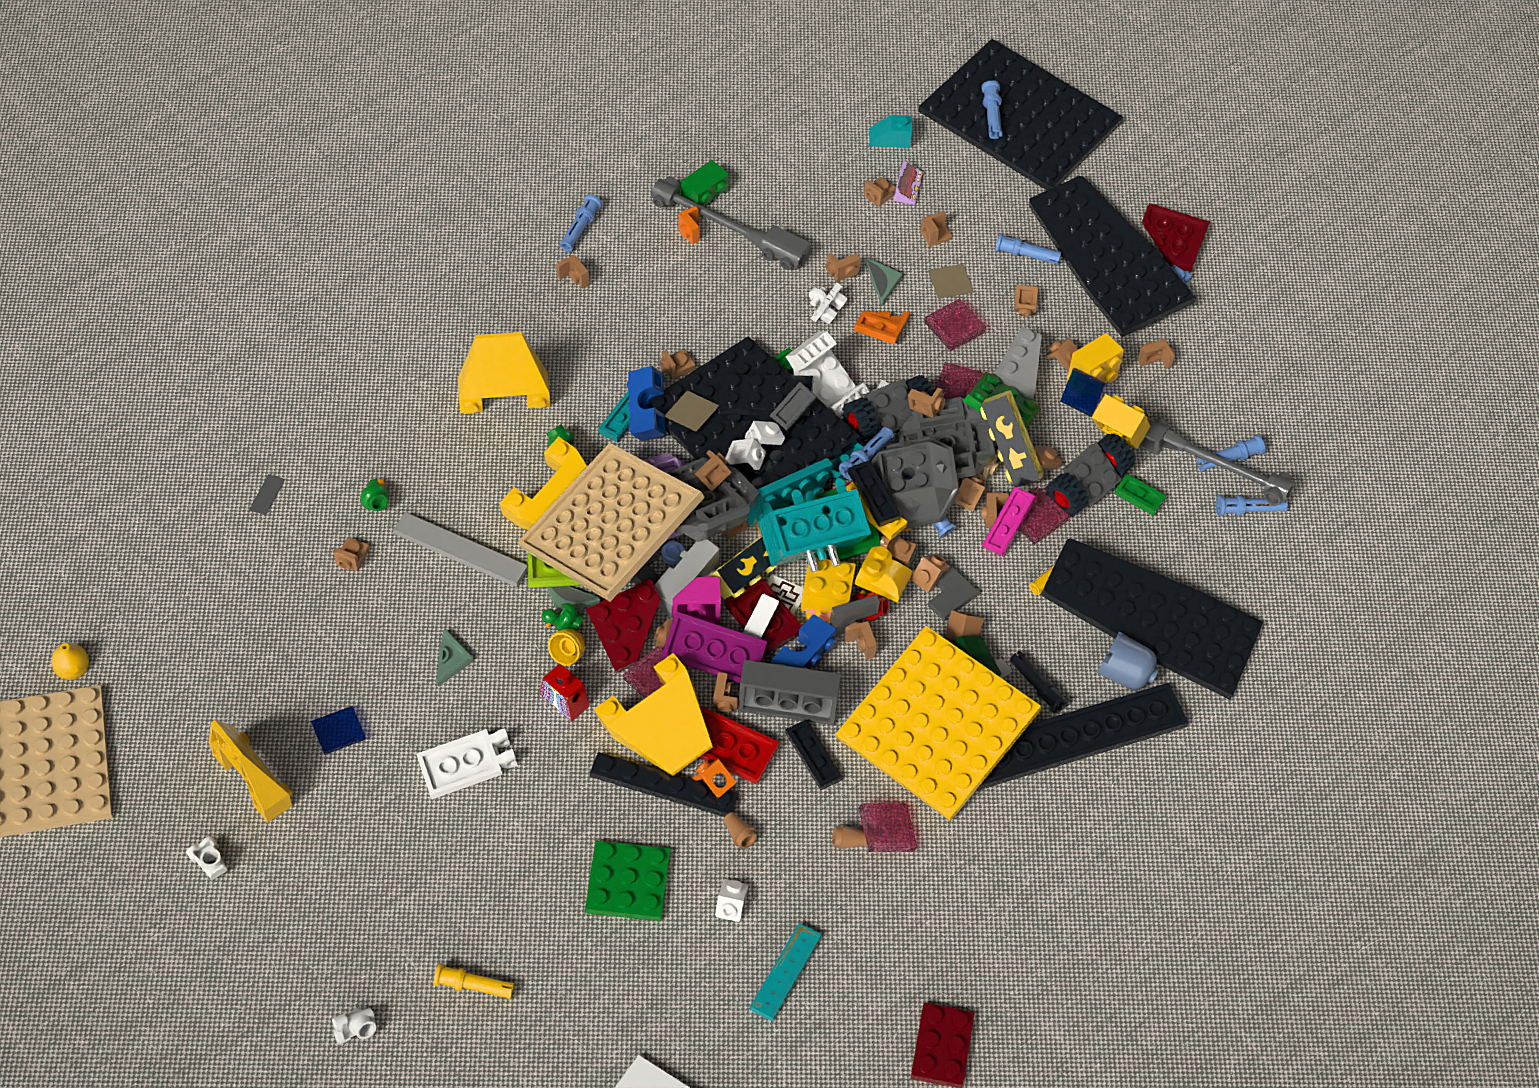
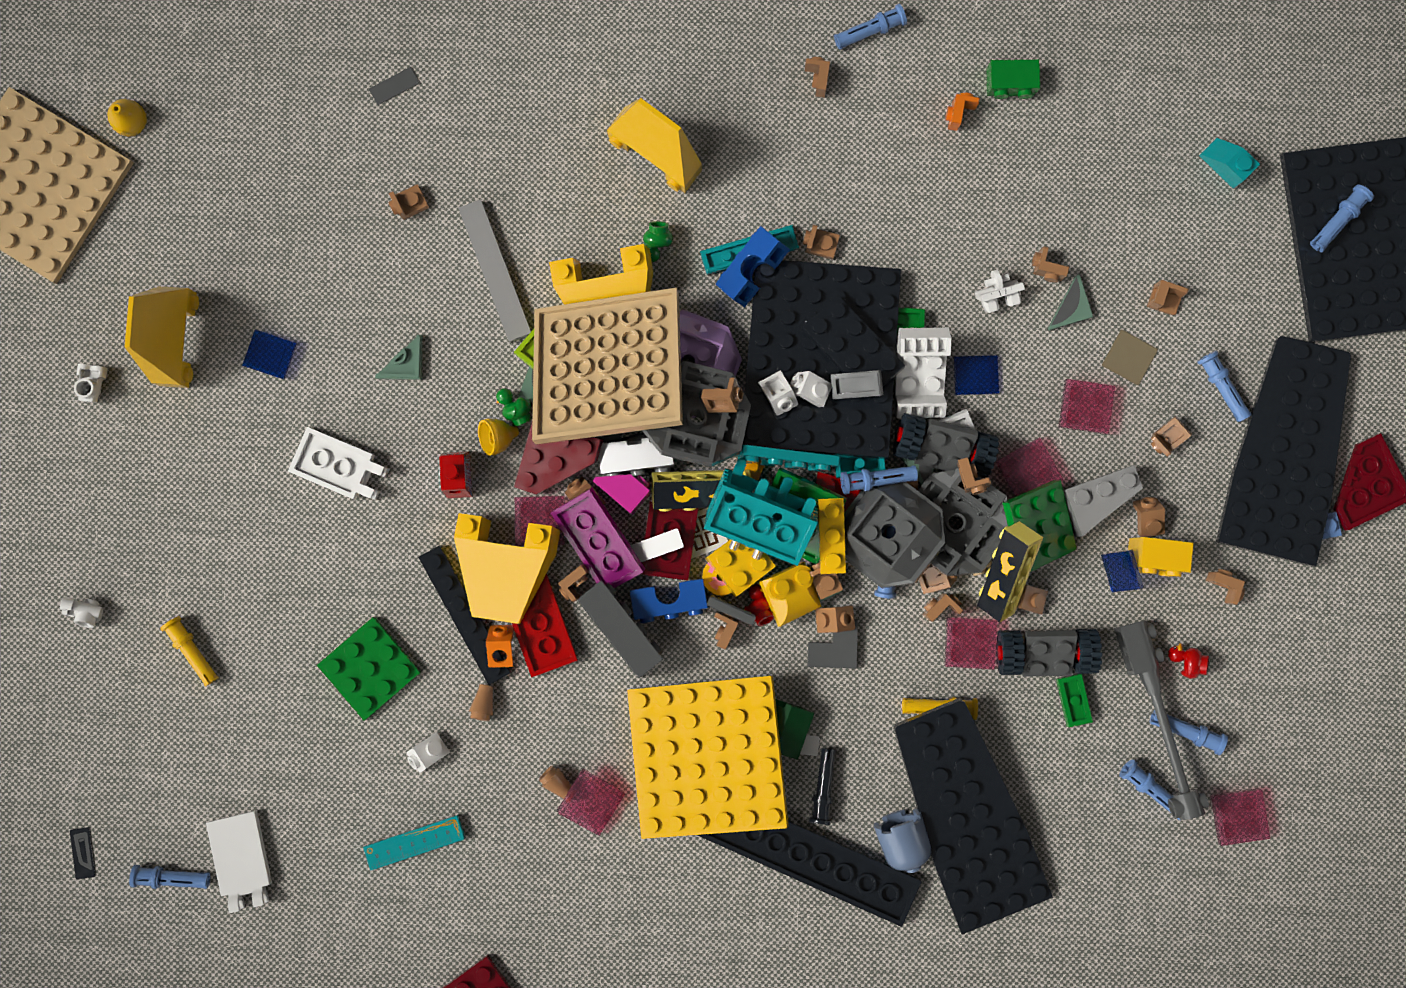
camera: 45 degrees right, 30 degrees up
green animal [360,479,389,511] -> none
dark grey bar [651,176,810,270] -> none
dark tan sticker [665,391,719,431] -> none
black tile [785,719,842,791] -> none
black tile [848,460,901,527] -> none
orange wing [854,311,910,345] -> none
medium nougat bracket [864,177,896,207] -> none
slope [894,161,923,205] -> none
medium nougat panel [945,610,984,642] -> none
dark pink tile [982,487,1036,557] -> none
yellow brick [1092,394,1151,449] -> none
none -> clear blue piece [953,355,999,395]
none -> red animal [1168,643,1209,679]
none -> clear pink plate [1210,788,1270,846]

